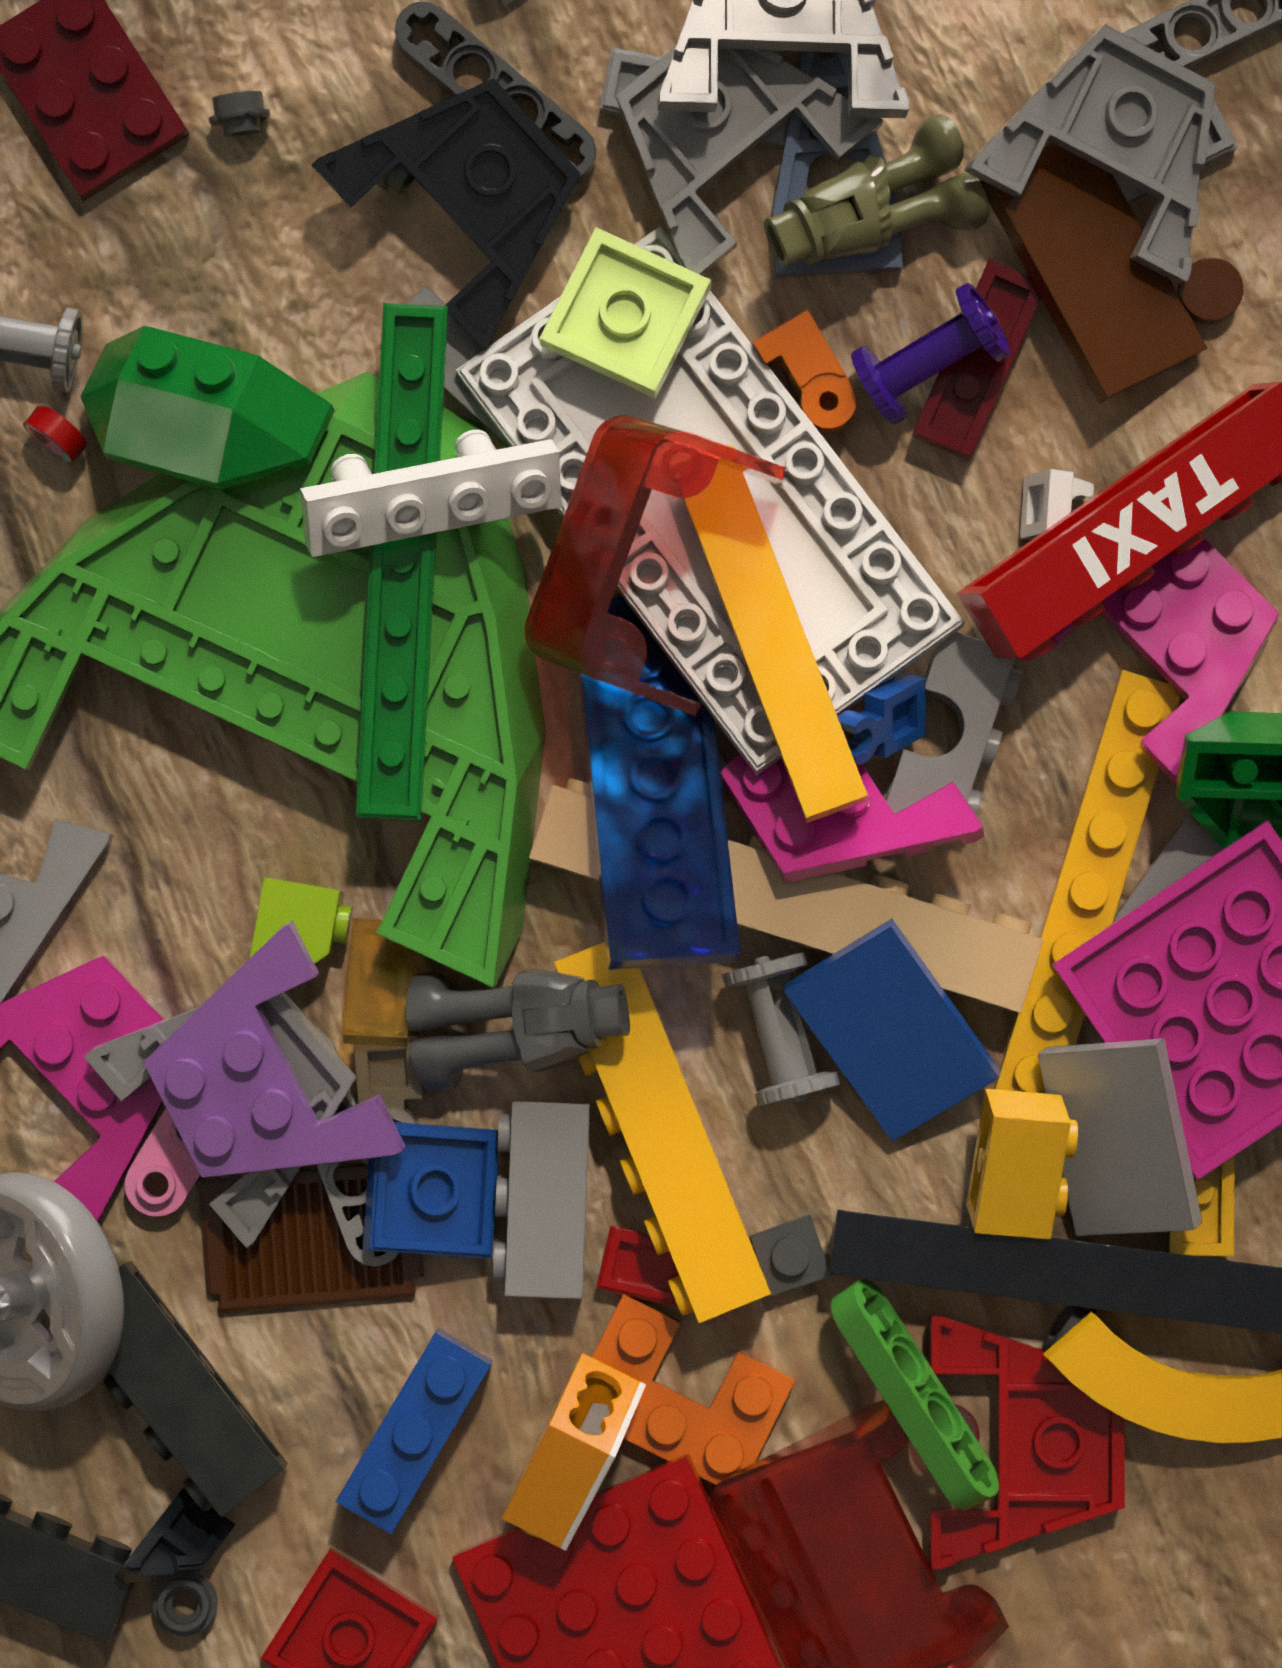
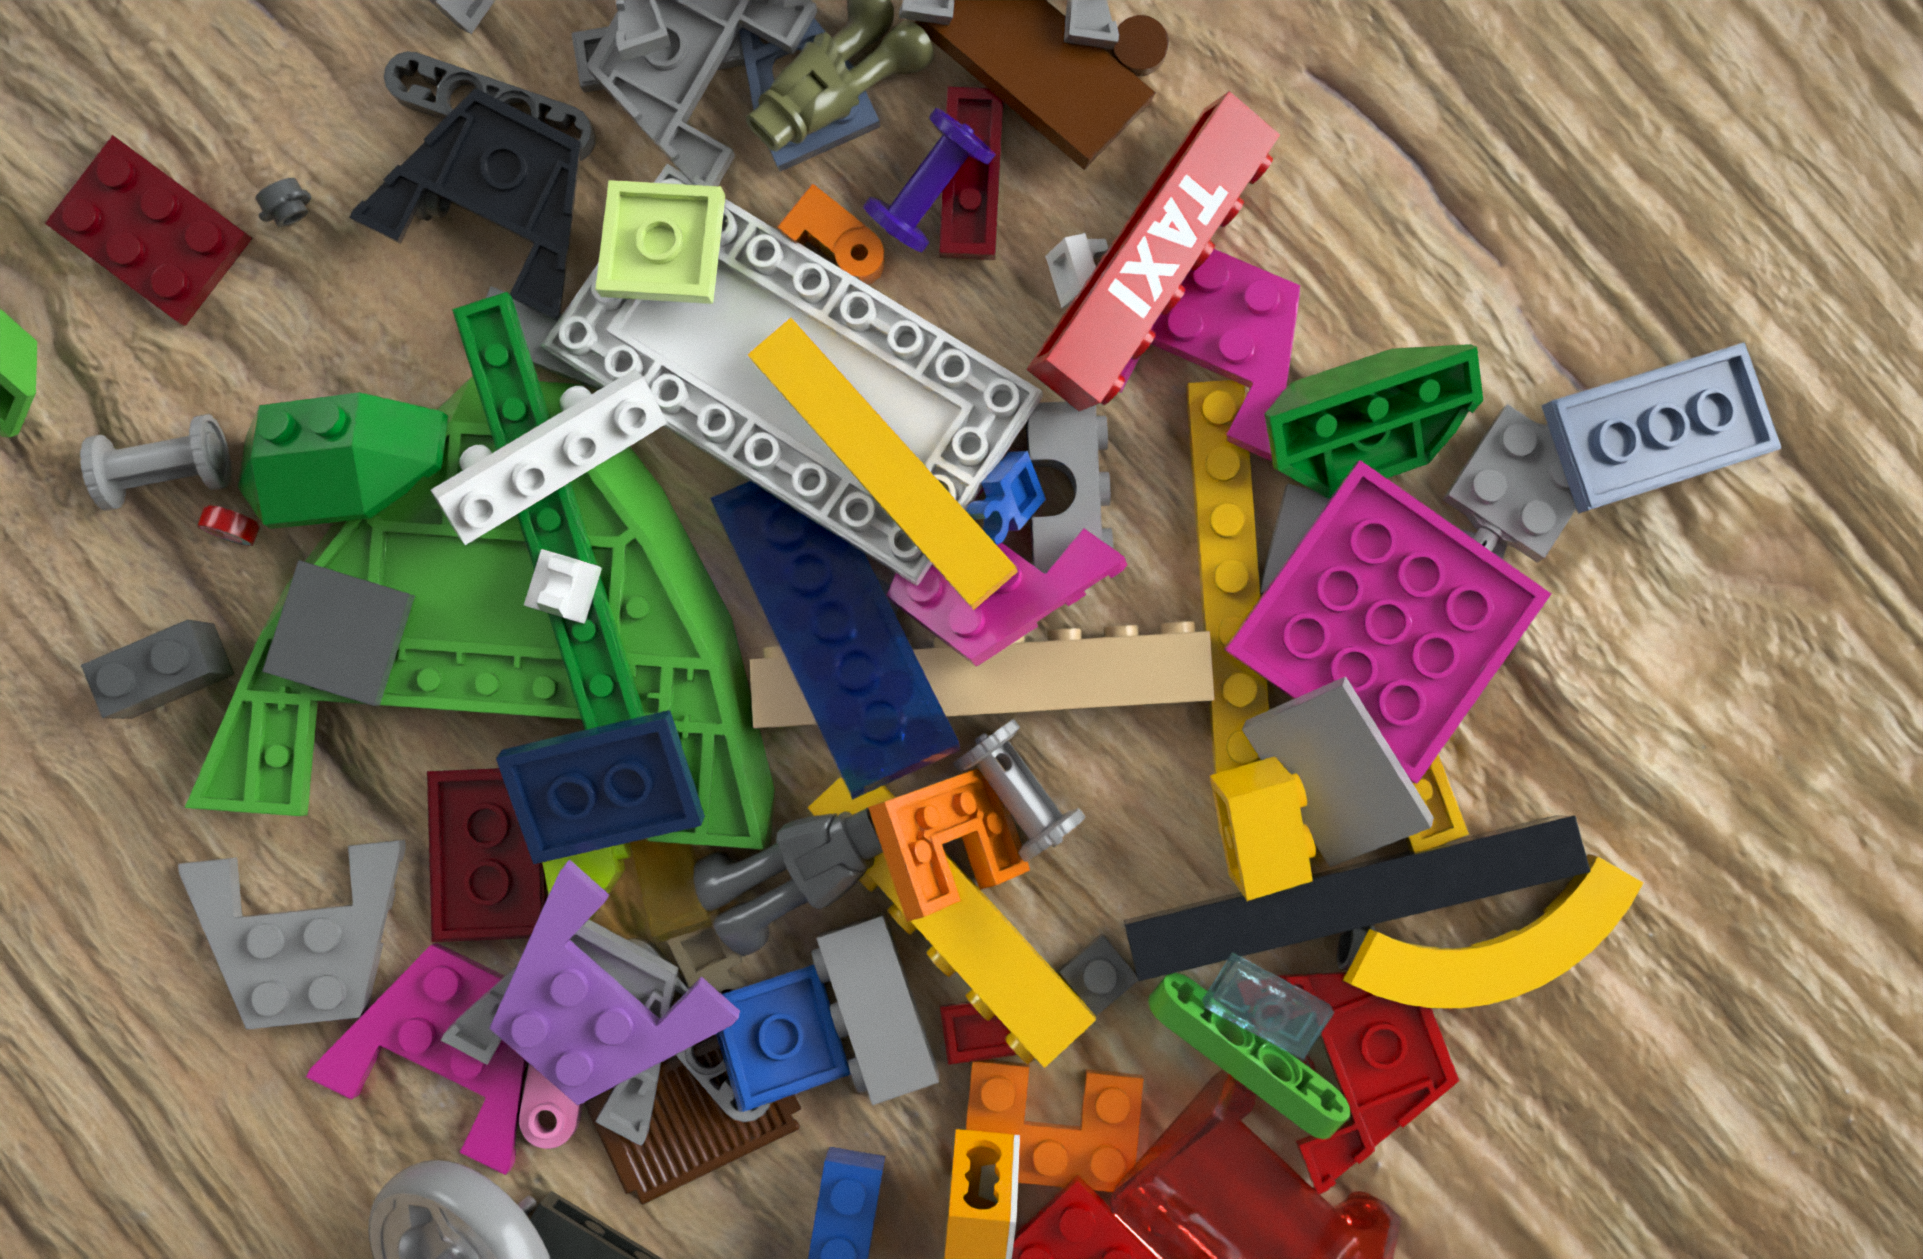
camera: 10 degrees left, 0 degrees up
clear red windscreen [524,415,787,716] -> none
blue tile [784,919,1000,1142] -> none
none -> dark grey tile [262,560,415,706]
none -> dark red tile [427,768,548,942]
none -> dark blue plate [496,710,705,864]
none -> white tile [524,549,602,624]
none -> orange plate [868,768,1030,922]
none -> clear light blue plate [1202,952,1334,1060]

